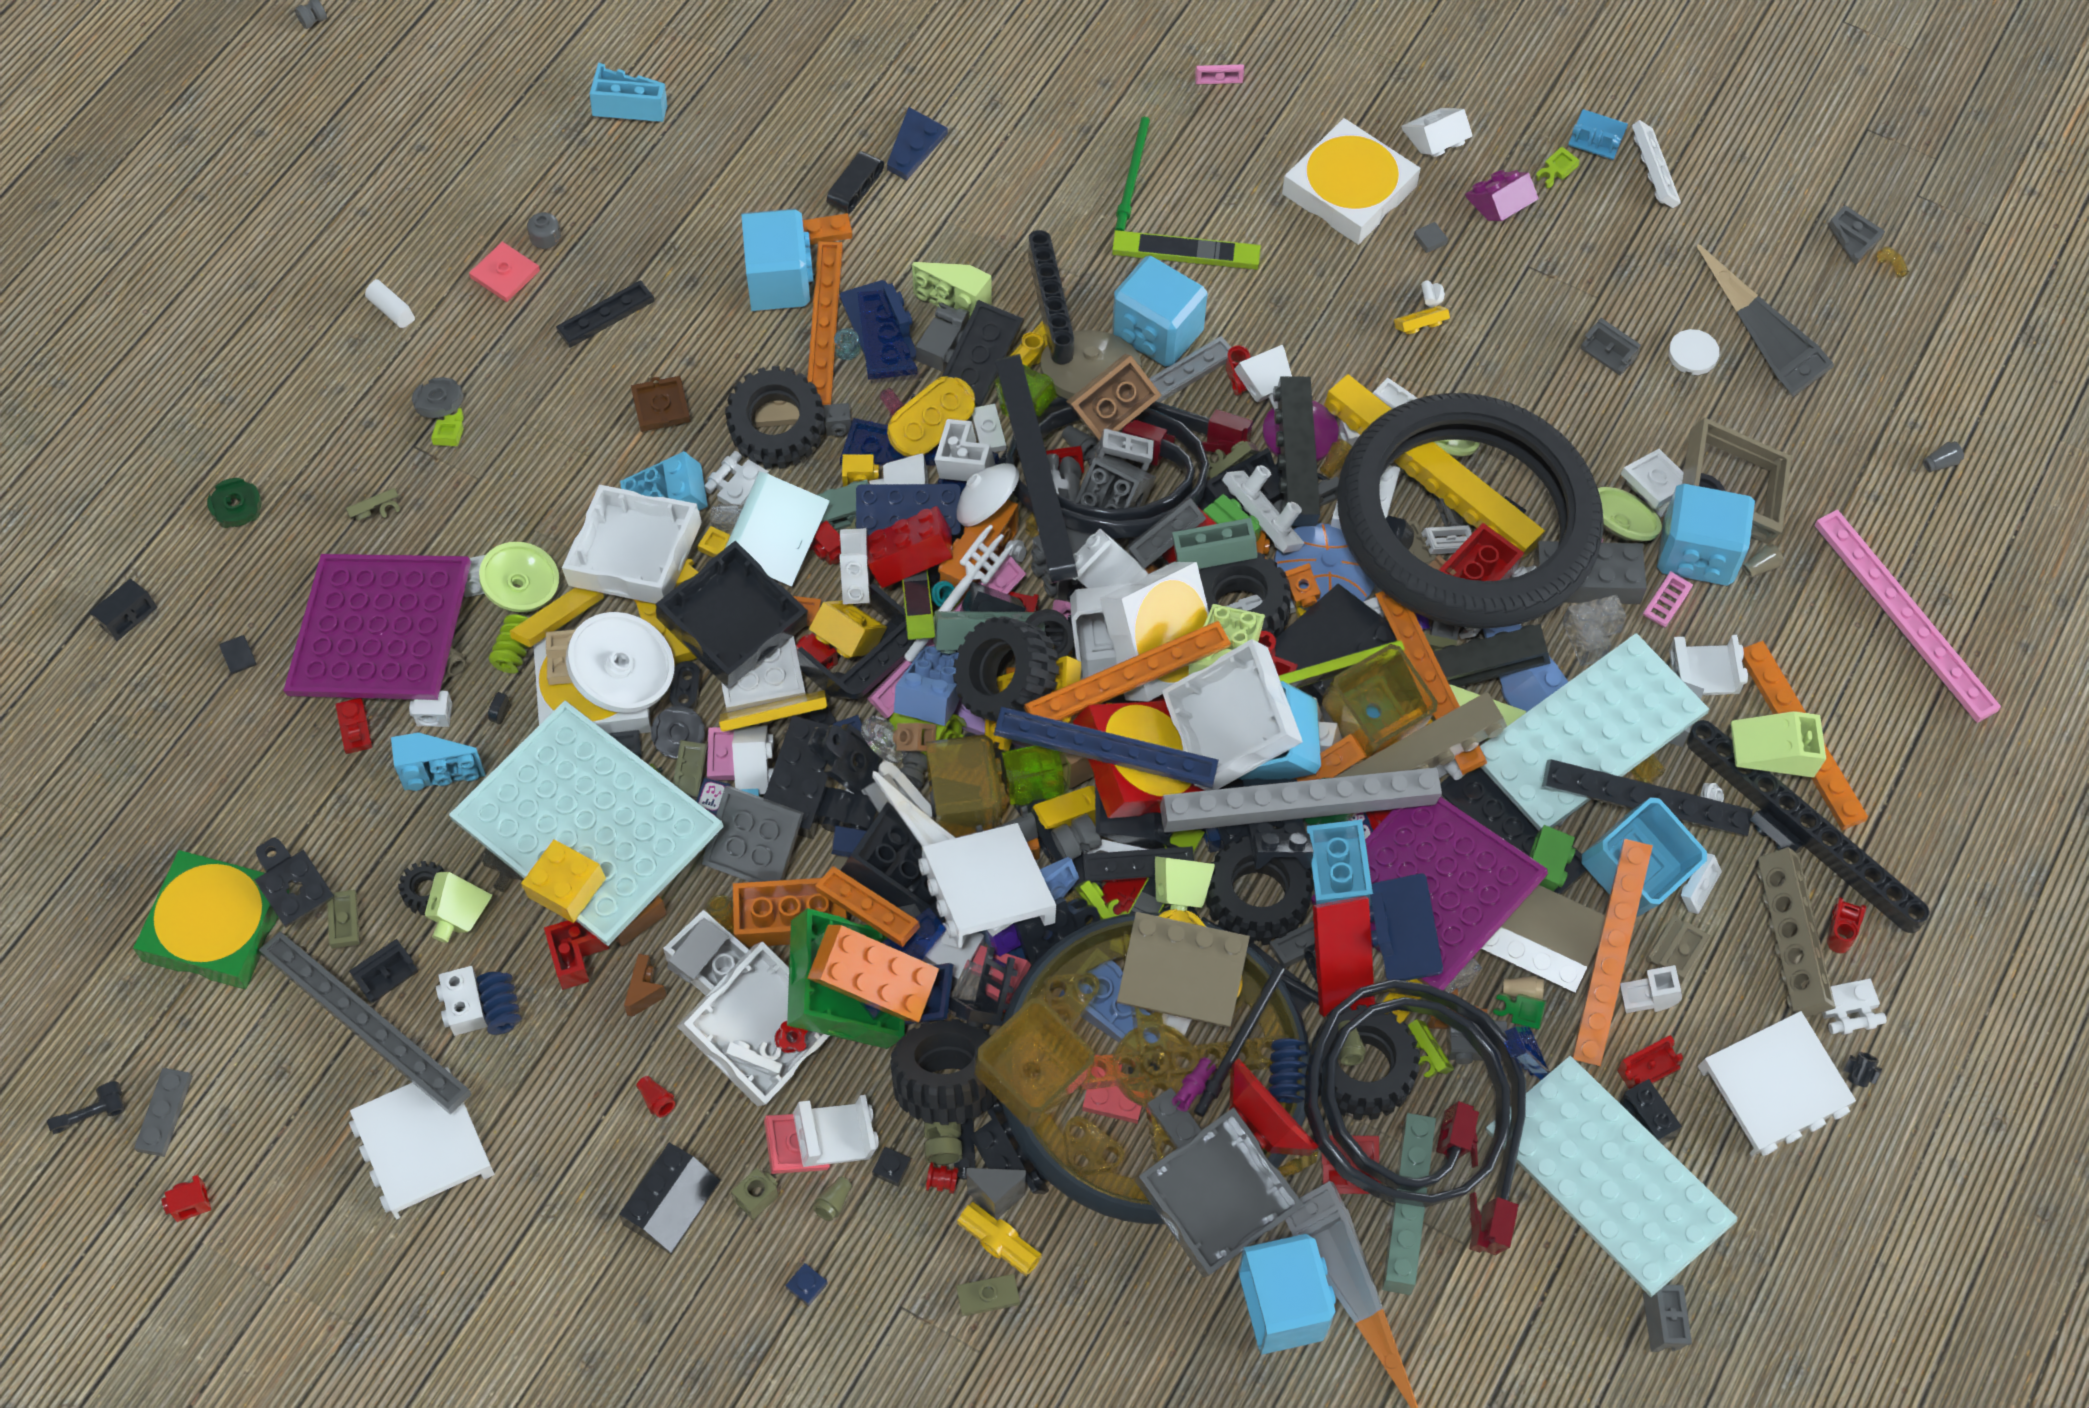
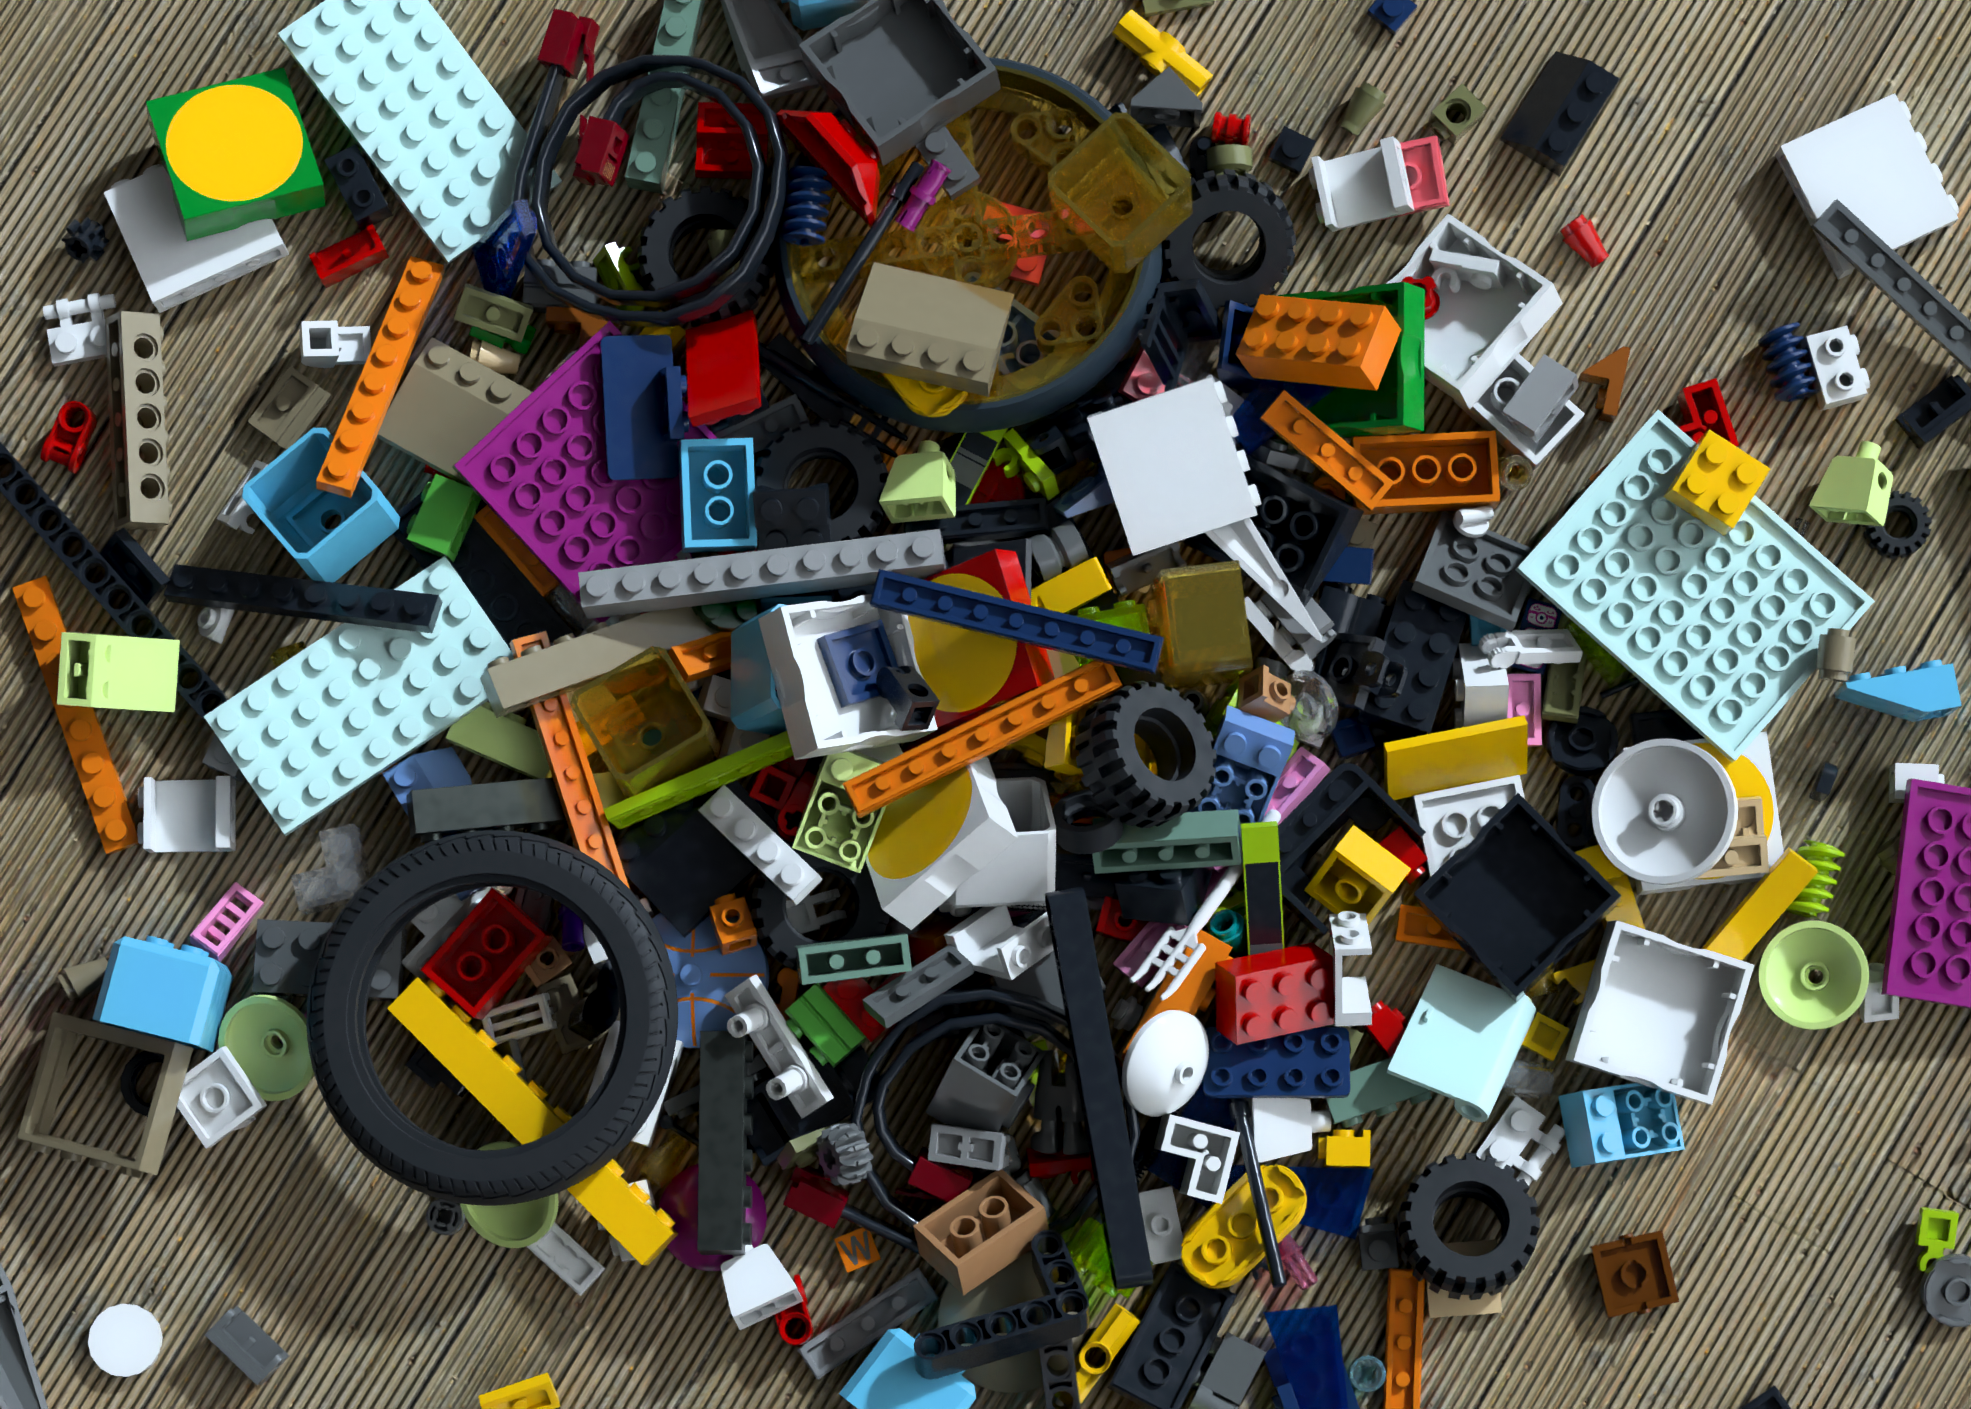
camera: 175 degrees left, 20 degrees up
none -> tile [146,67,325,241]
none -> olive plate [453,283,533,342]
none -> white plate [698,785,823,905]
none -> dark grey gear [815,1123,873,1186]
none -> dark blue tile [817,619,898,708]
none -> orange tile [834,1228,881,1273]
none -> black leg [876,665,940,731]
none -> black beam [914,1230,1089,1380]
none -> black bar [1228,1098,1287,1288]
none -> white plate [1453,505,1494,538]
none -> white hinge [1478,629,1583,669]
none -> dark tan brick [1815,628,1856,682]

